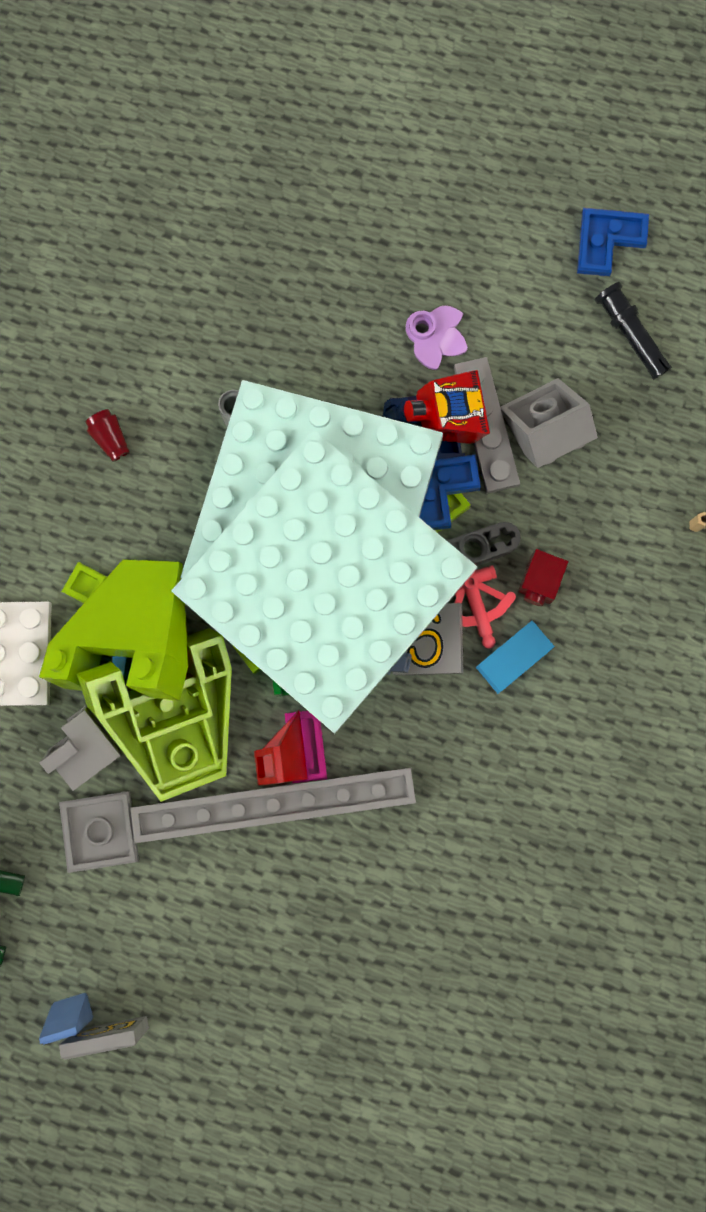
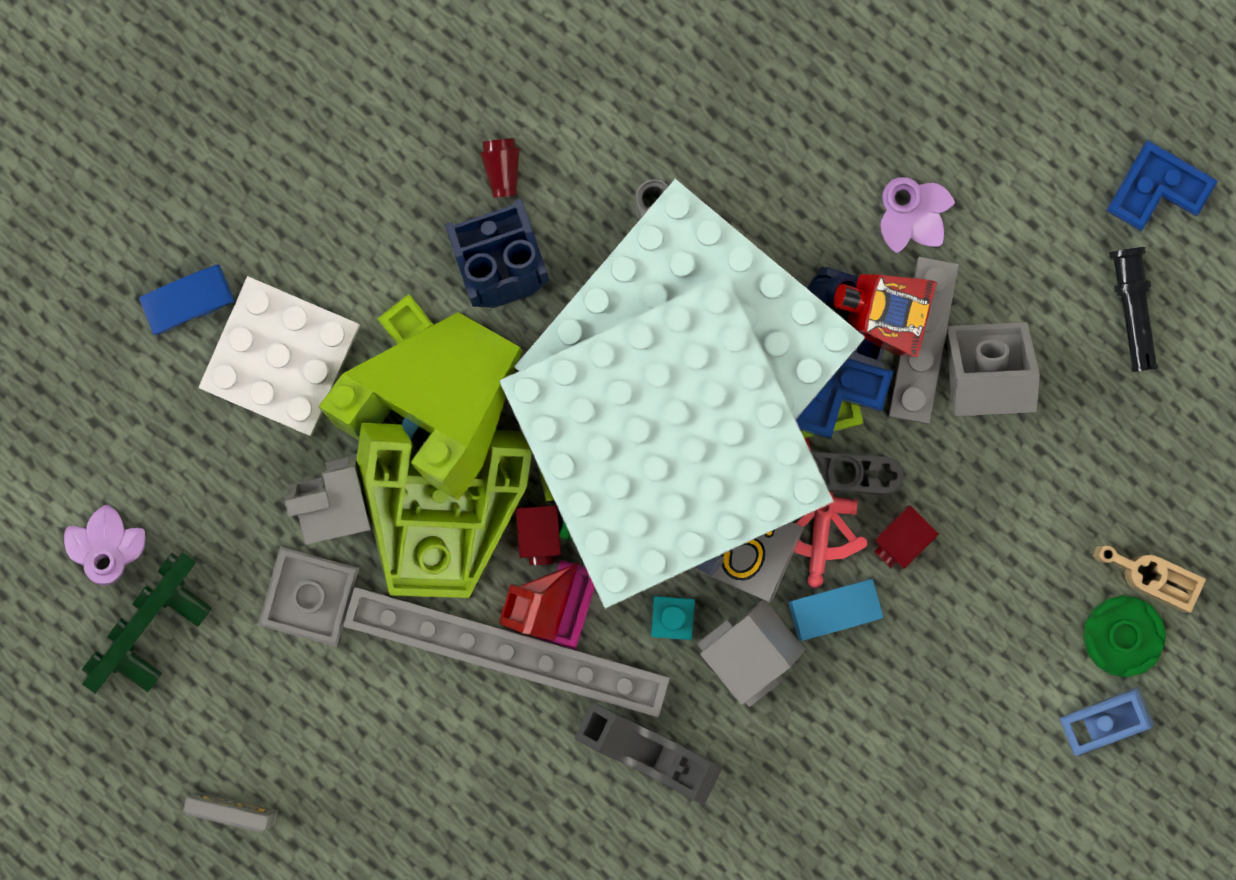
camera: 20 degrees right, 5 degrees up
medium blue slope [39,993,93,1045] -> none
none -> dark blue slope [445,198,549,308]
none -> dark red brick [516,506,561,566]
none -> dark grey arch [574,702,723,805]
none -> teal plate [651,596,695,640]
none -> light grey plate [698,600,806,707]

